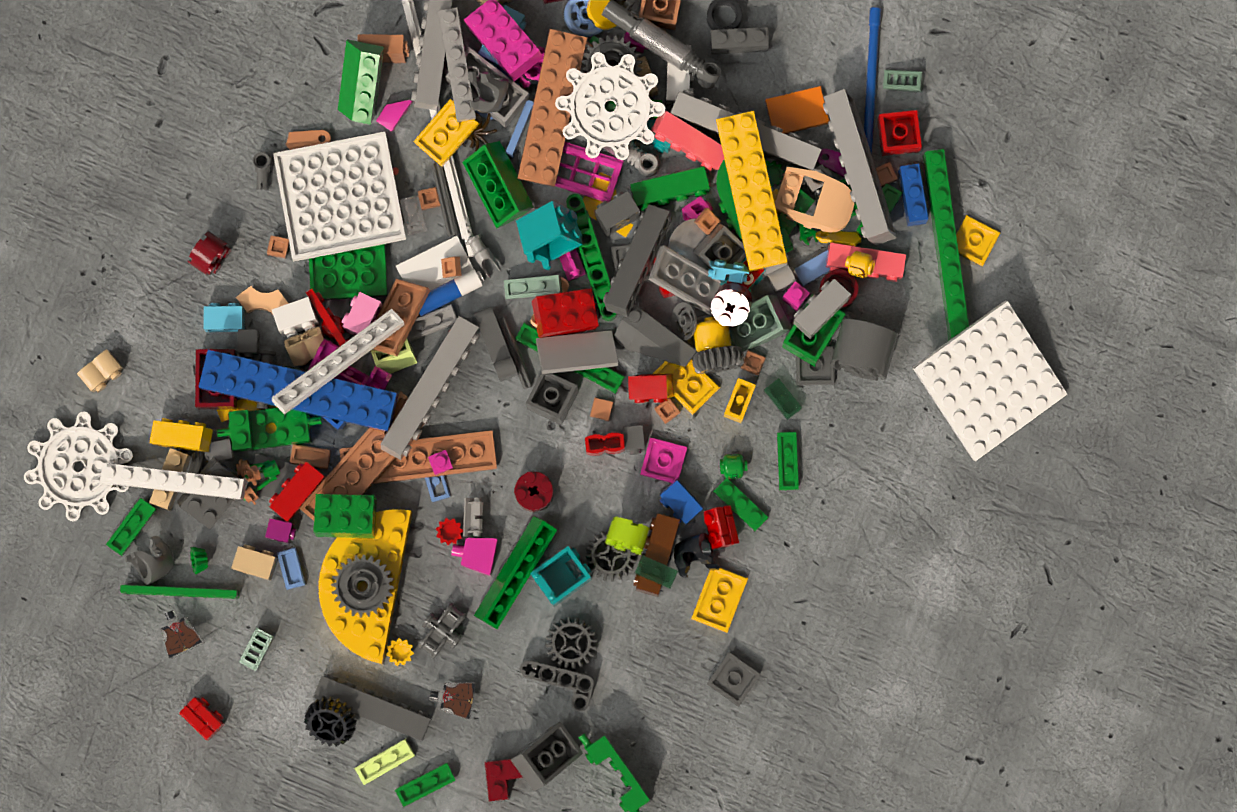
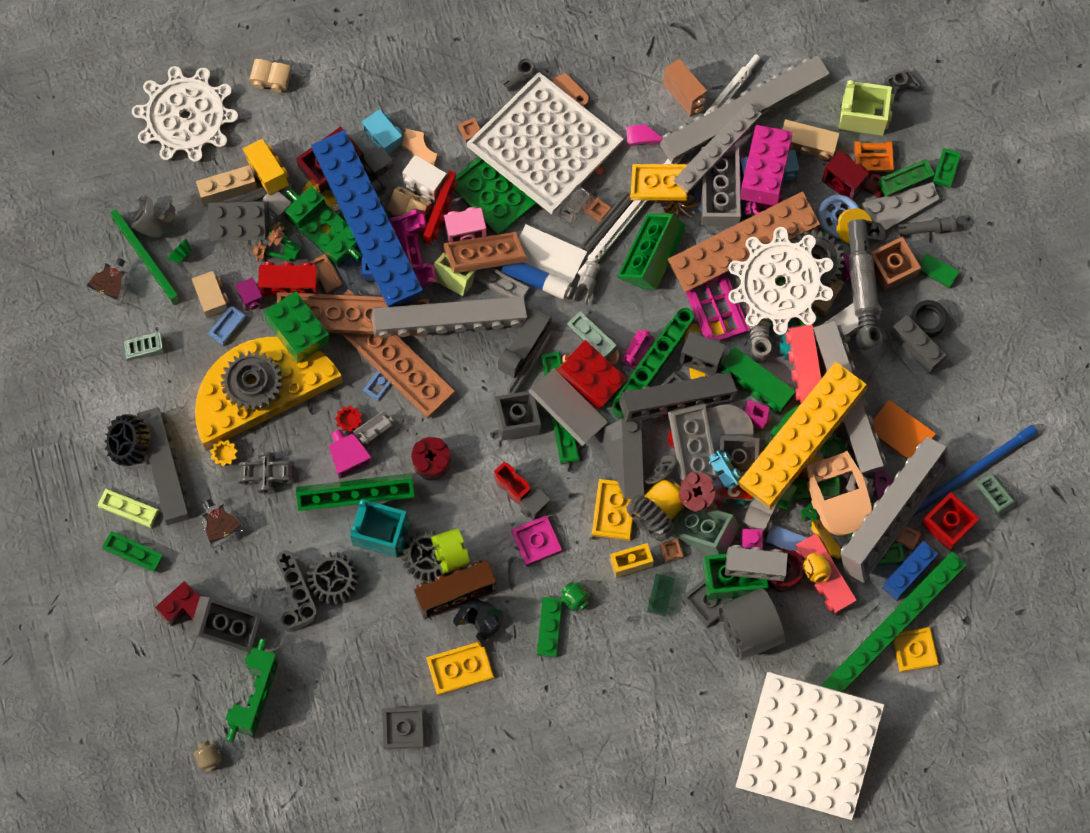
camera: 50 degrees right, 10 degrees down
white plate [100,463,247,500] -> none
green plate [106,498,157,556] -> none
red brick [179,696,225,741] -> none
dark red brick [188,231,232,276] -> none
white plate [272,309,404,414] -> none
green slope [338,39,384,125] -> none
dark pink plate [428,450,453,476] -> none
nougat plate [441,257,462,278] -> none
dark grey piece [468,71,508,113] -> none
medium blue tile [506,100,534,158] -> none
teal container [516,201,583,270] -> none
nougat tile [590,398,613,421] -> none
brick [628,374,674,403] -> none
clear green plate [634,555,678,589] -> none
nougat tile [654,398,681,424] -> none
blue brick [660,478,703,524] -> none
nougat tile [694,208,721,235] -> none
red brick [703,505,739,549] -> none
green plate [777,432,799,491] -> none

